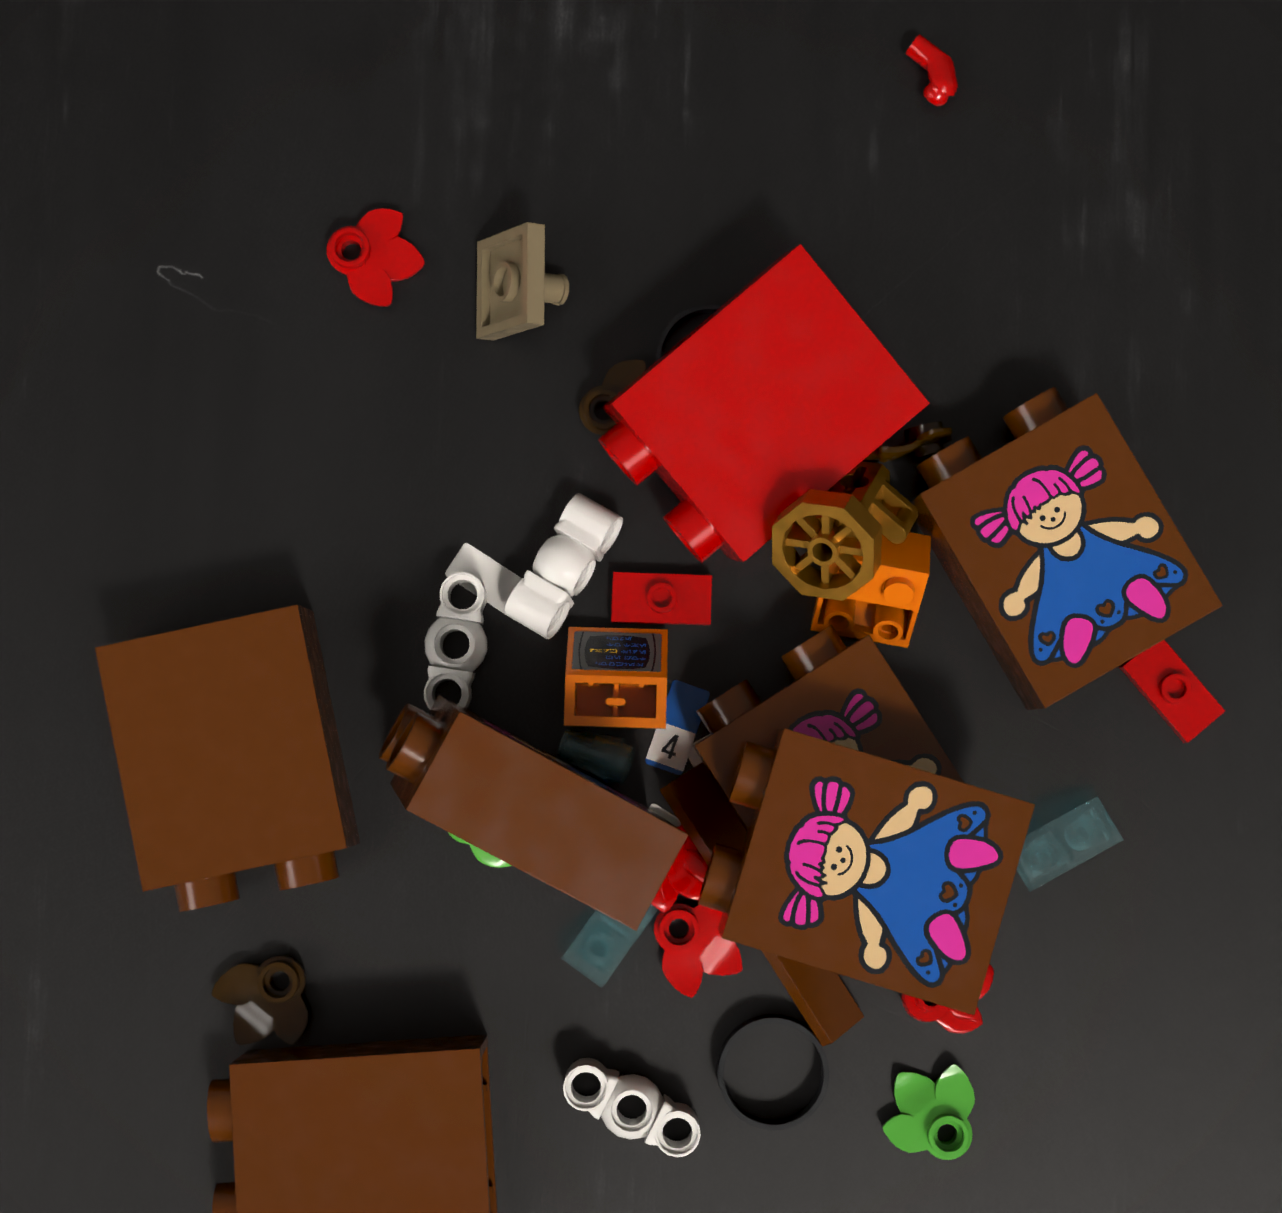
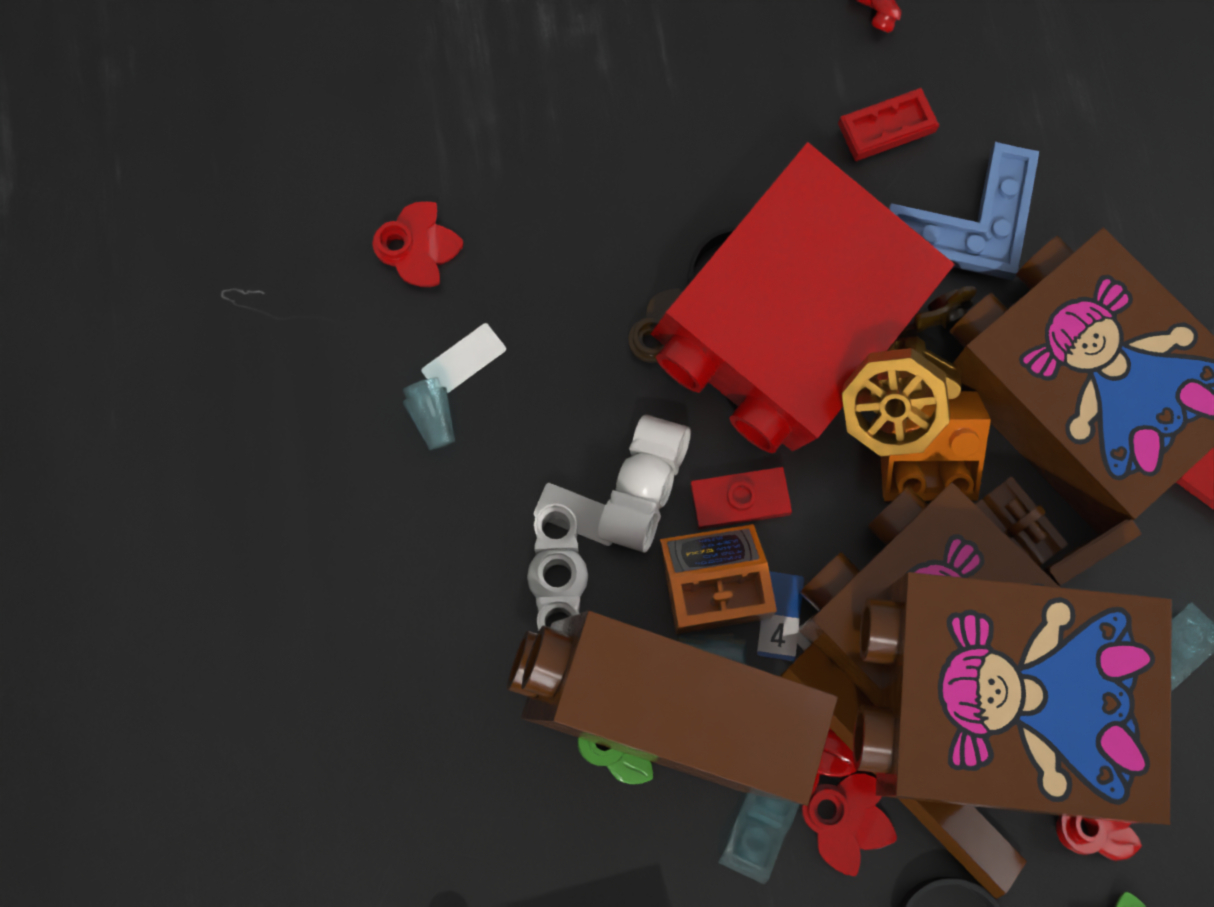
camera: 10 degrees left, 10 degrees down
reddish brown brick [95,605,360,912] -> none
dark tan tile [476,222,569,341] -> none
none -> clear light blue cone [402,377,456,450]
none -> white sticker [421,323,506,396]
none -> red plate [838,88,939,161]
none -> medium blue plate [889,142,1039,280]
none -> reddish brown hips [975,476,1068,567]
none -> reddish brown tile [1042,519,1142,586]

